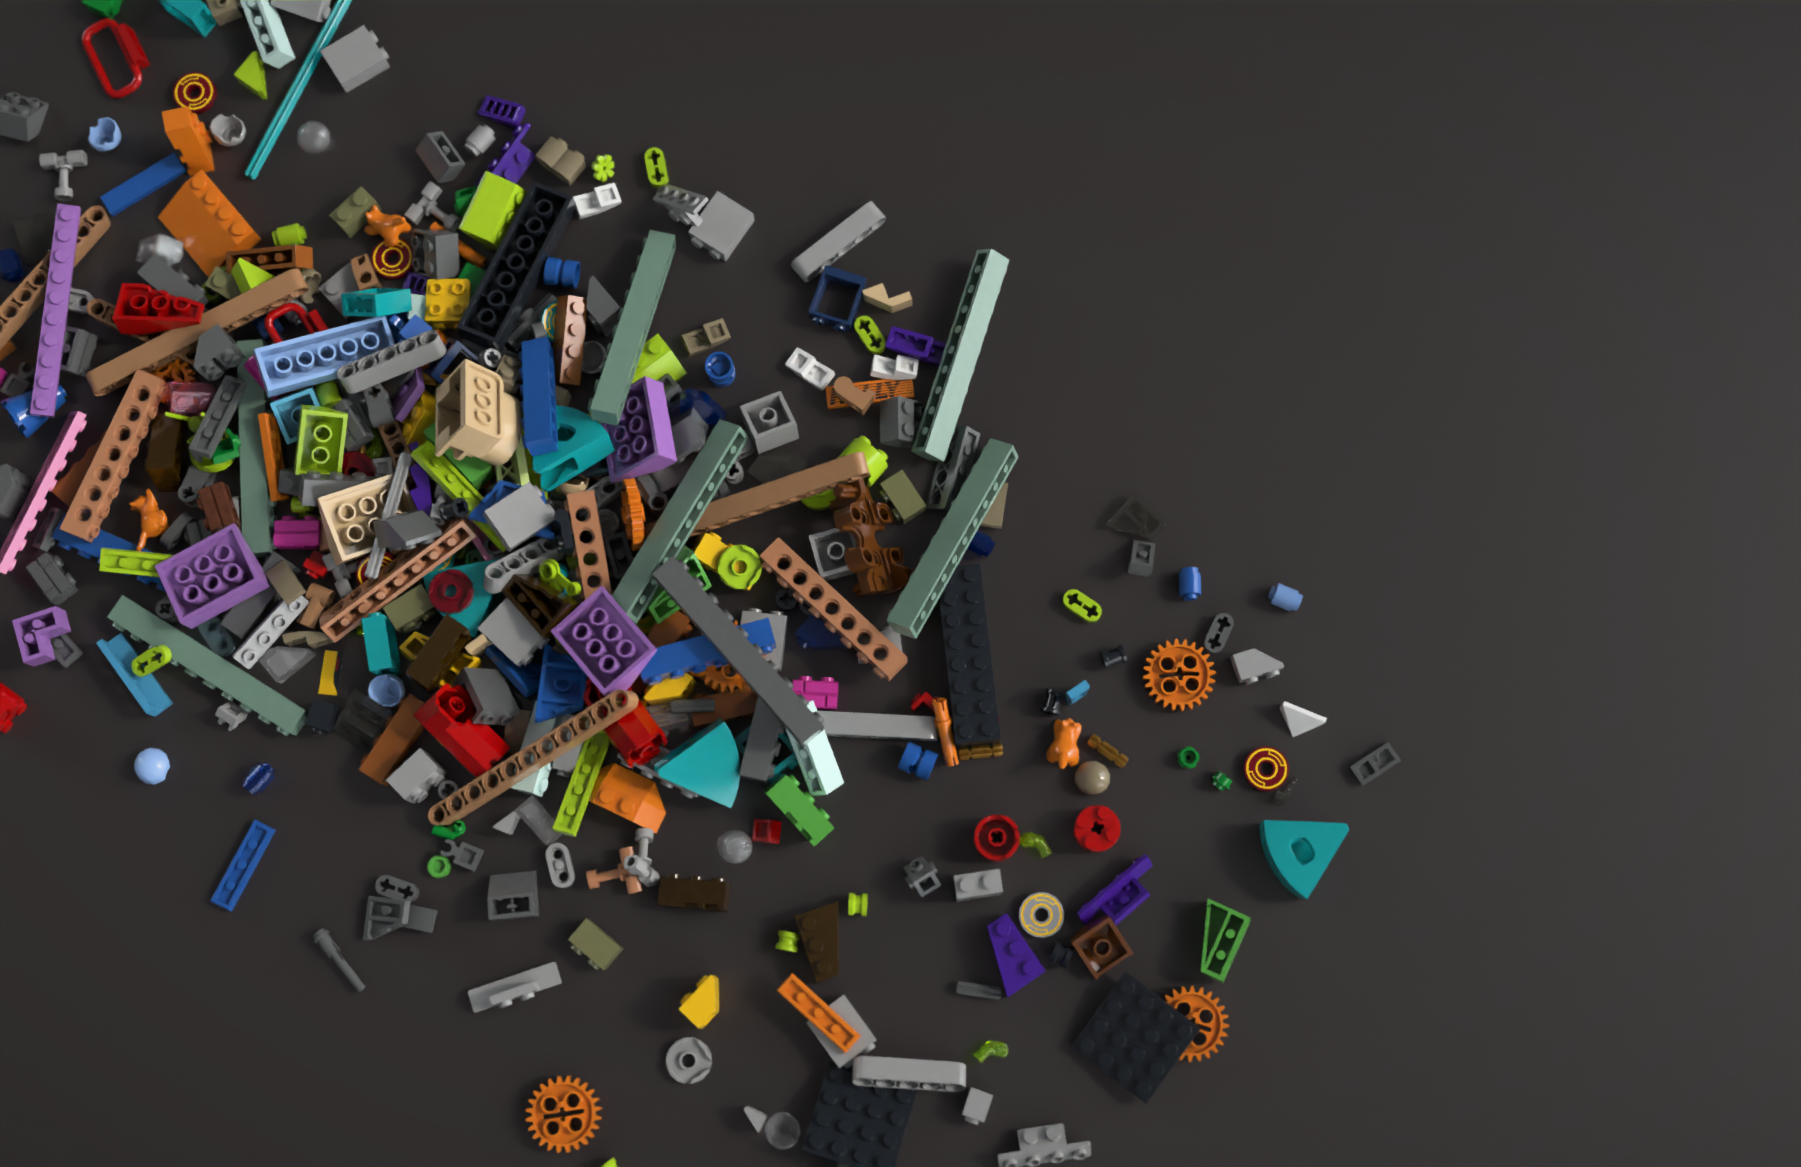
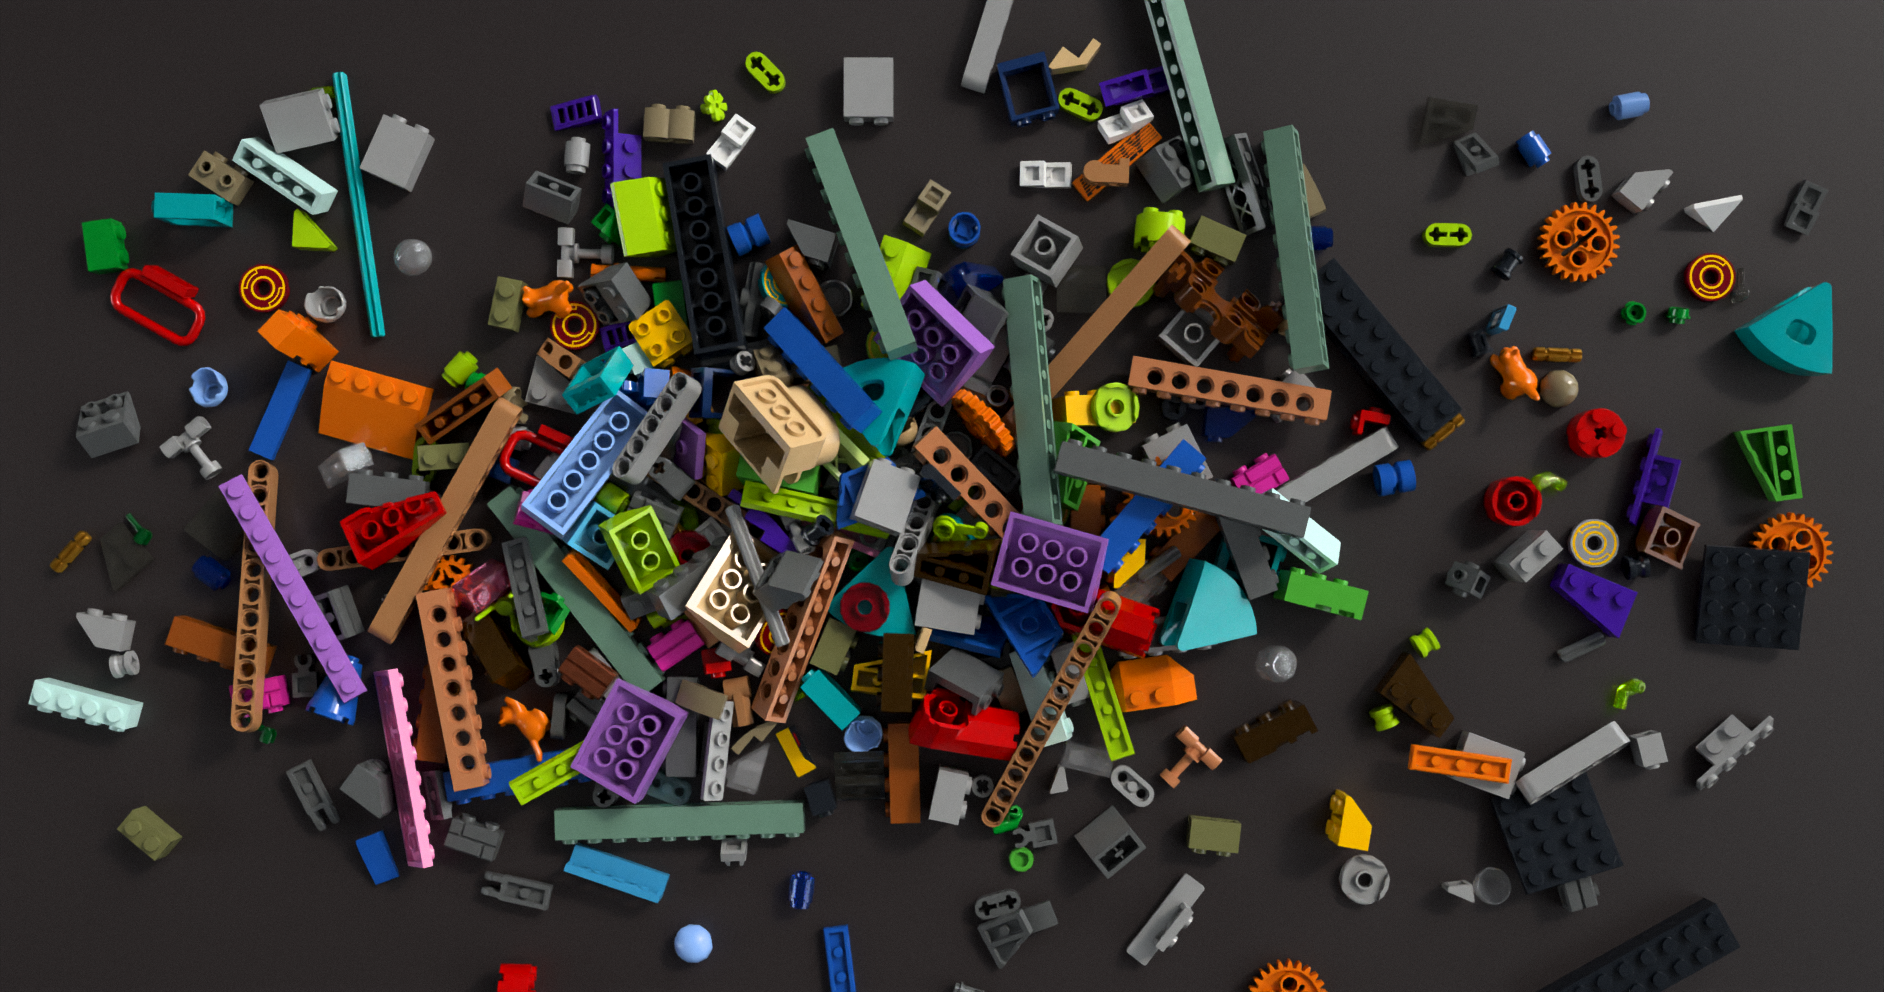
camera: 40 degrees left, 10 degrees up
medium lavender brick [12,606,71,667] -> none
lime beam [131,645,172,677] -> none
dark grey slope [193,323,246,382] -> none
lime slope [231,258,275,294] -> none
light grey bar [624,828,660,887] -> none
light grey bracket [653,184,709,227] -> none
red slope [751,818,782,844] -> none
orange pin [932,698,959,766] -> none

